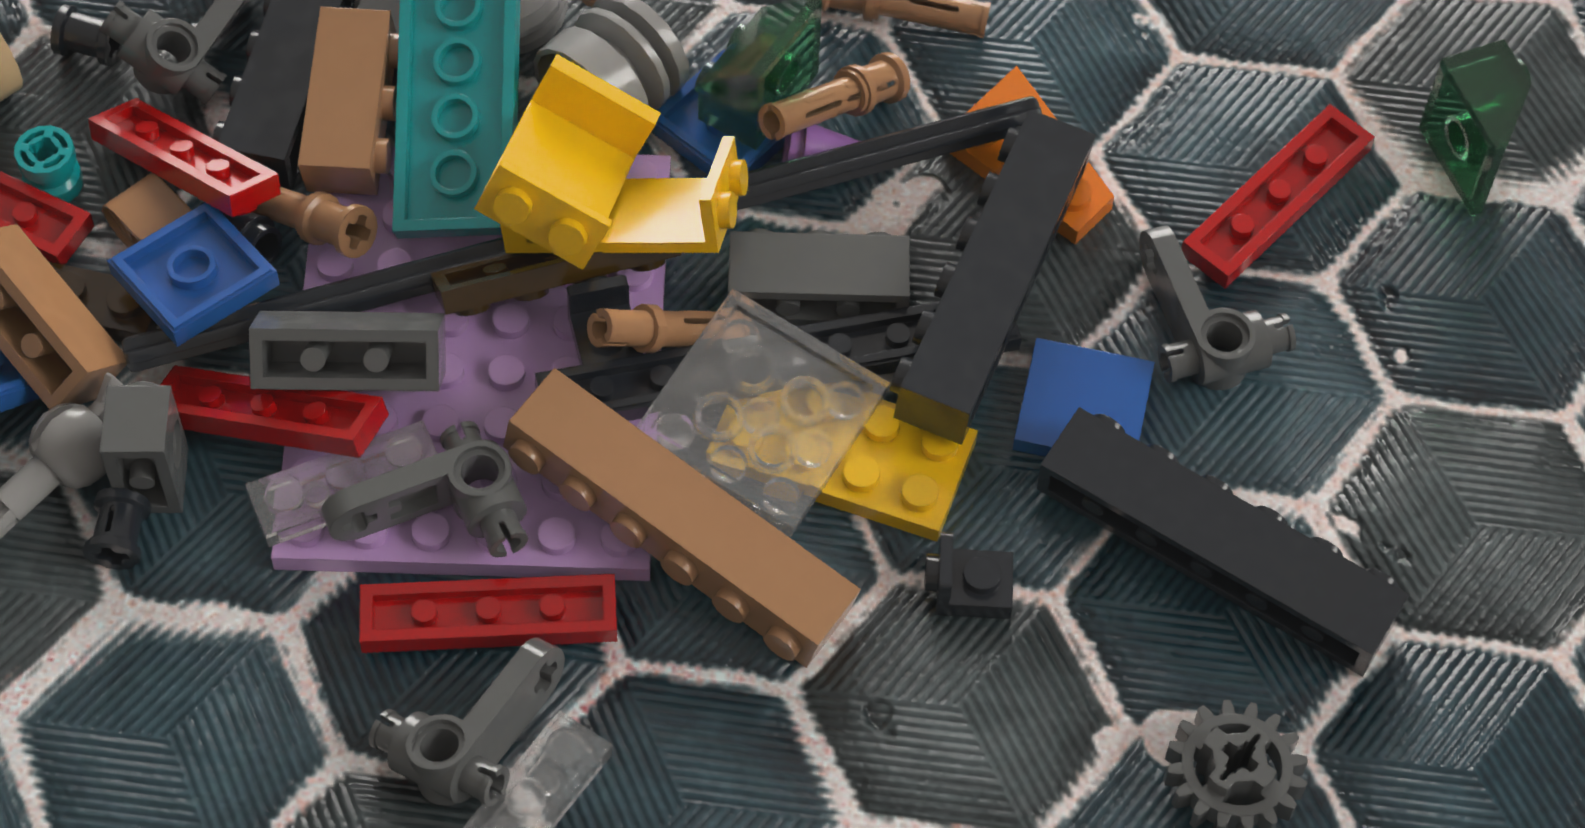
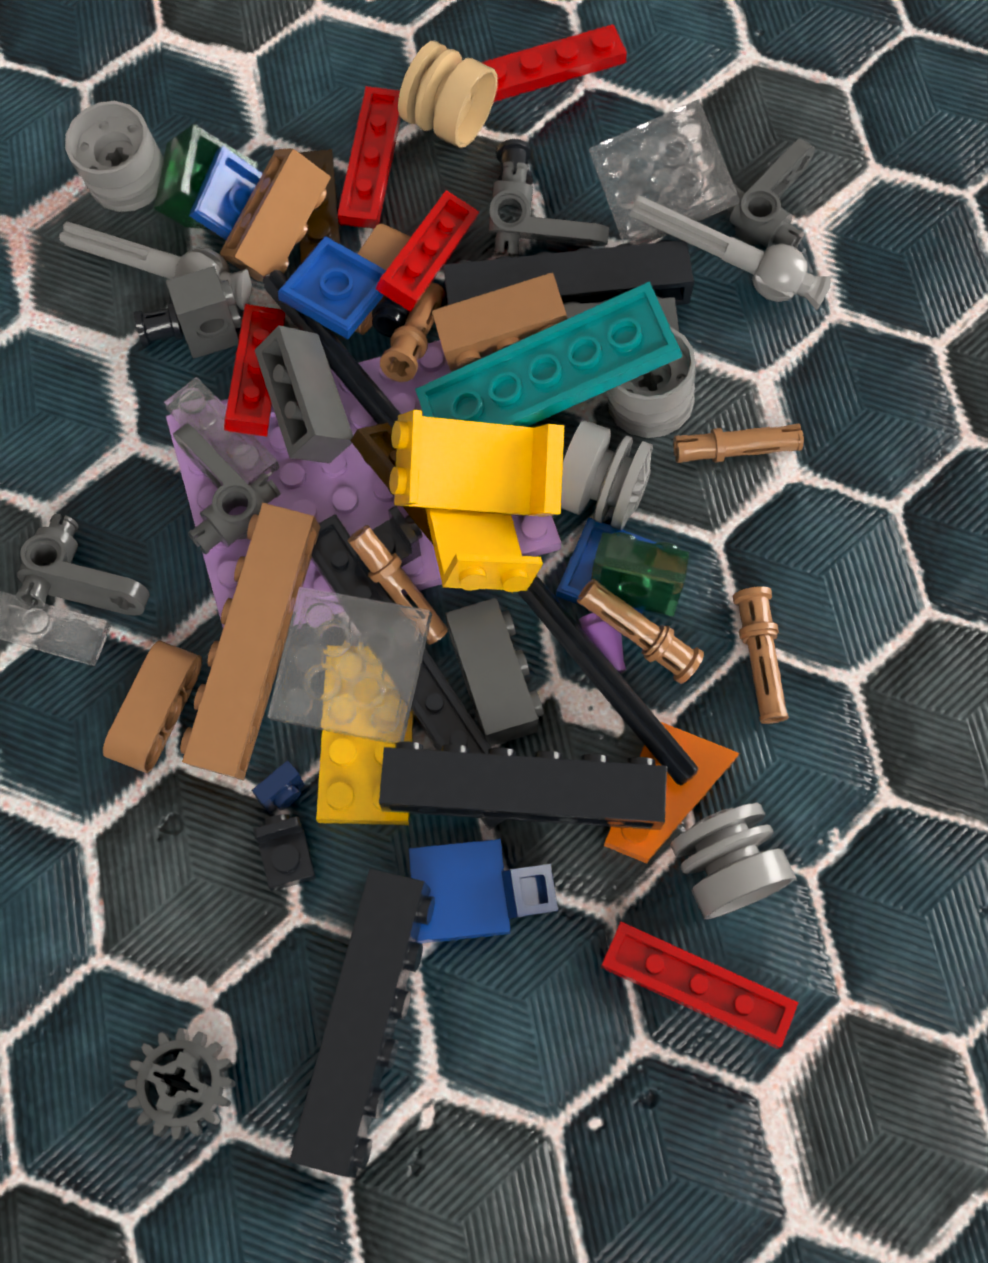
camera: 75 degrees right, 10 degrees up
teal wheel [14,125,83,203] -> none
red plate [359,574,617,653] -> none
dark grey piece [1139,225,1296,390] -> none
clear green slope [1419,39,1532,216] -> none
none -> medium nougat beam [103,640,202,773]
none -> dark blue plate [252,760,305,815]
none -> plate [501,864,558,918]
none -> light grey wheel [670,803,796,919]

